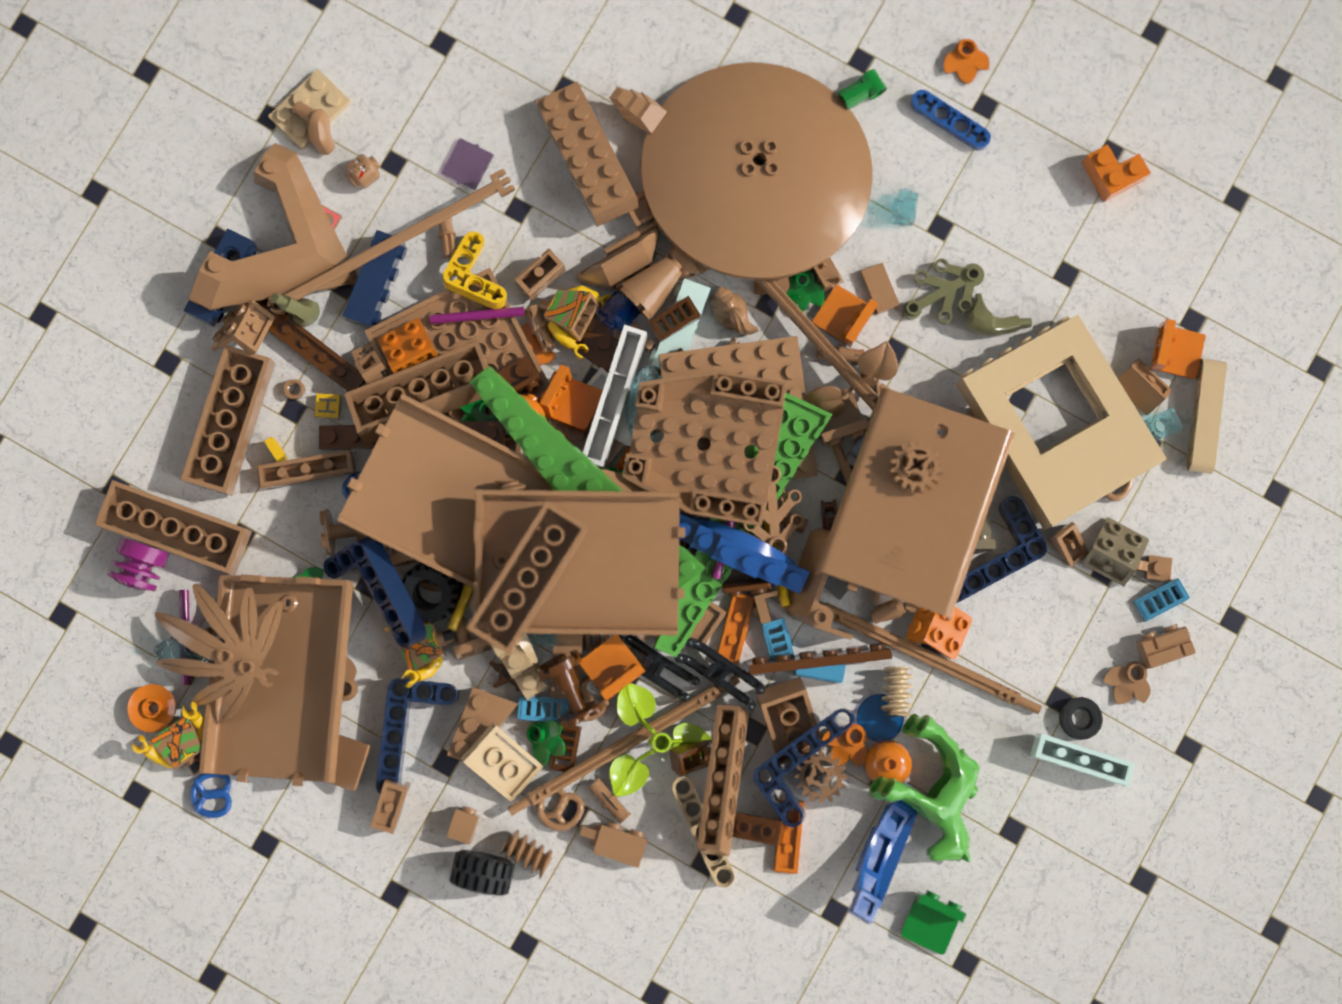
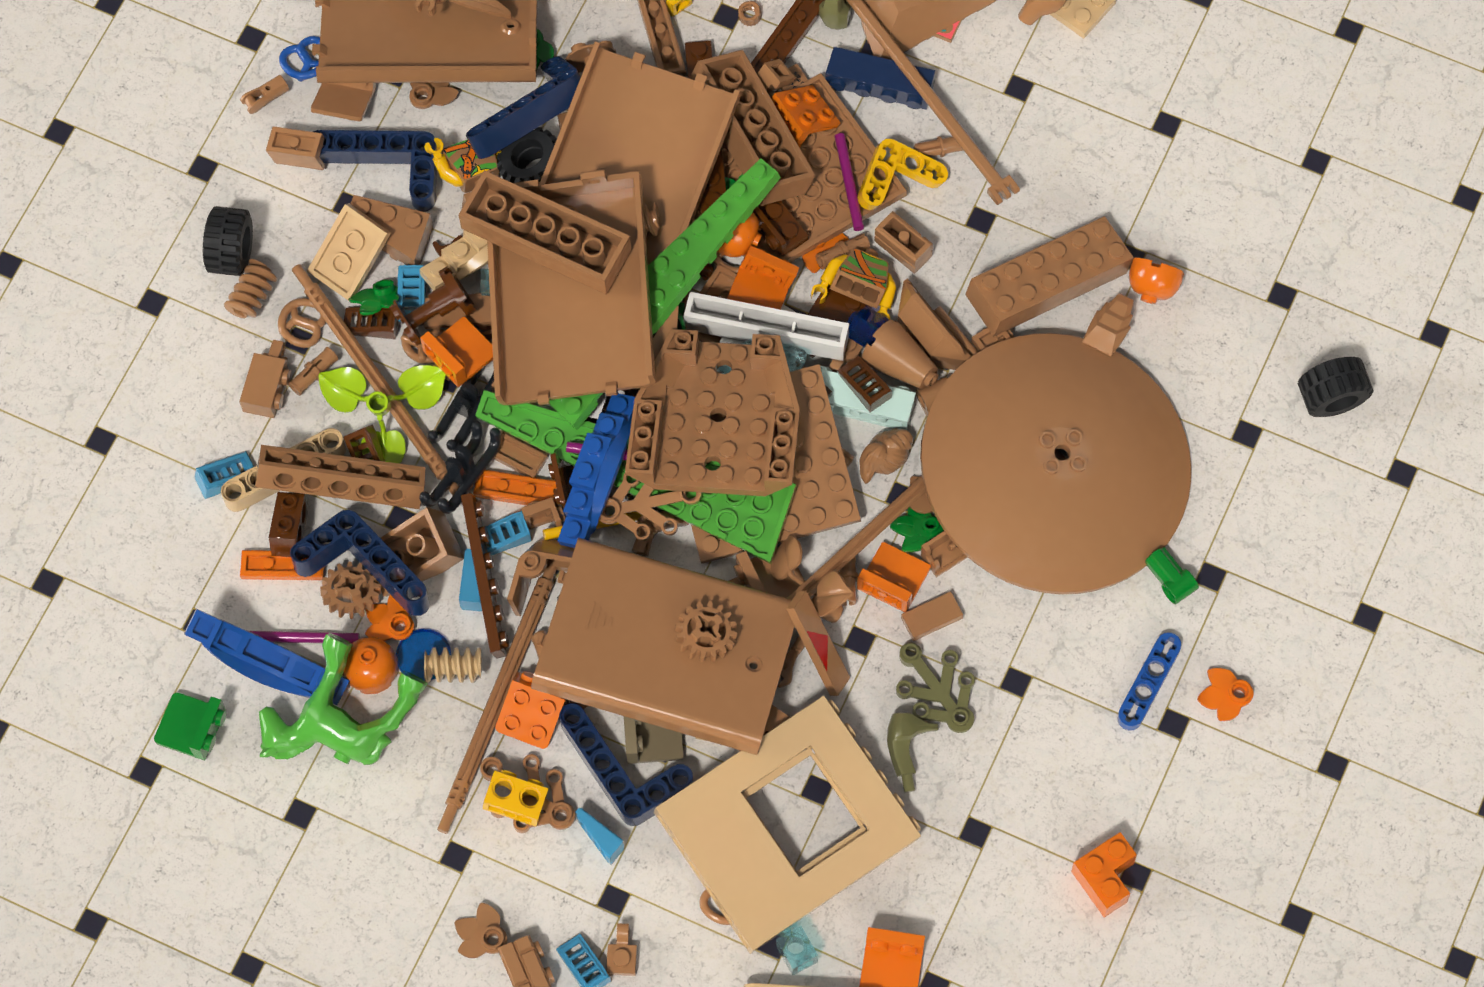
camera: 90 degrees right, 15 degrees down
yellow tile [315,393,341,419] -> none
medium nougat head [345,154,381,189] -> none
clear purple piece [441,138,494,191] -> none
medium nougat brick [446,805,481,845] -> none
clear light blue brick [889,188,918,226] -> none
light aqua brick [1030,733,1135,787] -> none
medium nougat slope [1047,522,1089,567] -> none
black tyre [1059,697,1103,740] -> none
dark tan bracket [1082,517,1149,587] -> none
medium nougat panel [1118,358,1172,415] -> none
none -> dark azure slope [195,451,254,499]
none -> medium nougat bar [240,75,289,114]
none -> magenta bar [250,631,360,643]
none -> blue piece [279,36,320,82]
none -> medium nougat plant [480,754,575,833]
none -> yellow brick [482,770,548,827]
none -> dark azure slope [576,808,624,865]
none -> medium nougat tile [786,591,850,696]
none -> orange cylinder [1129,258,1184,304]

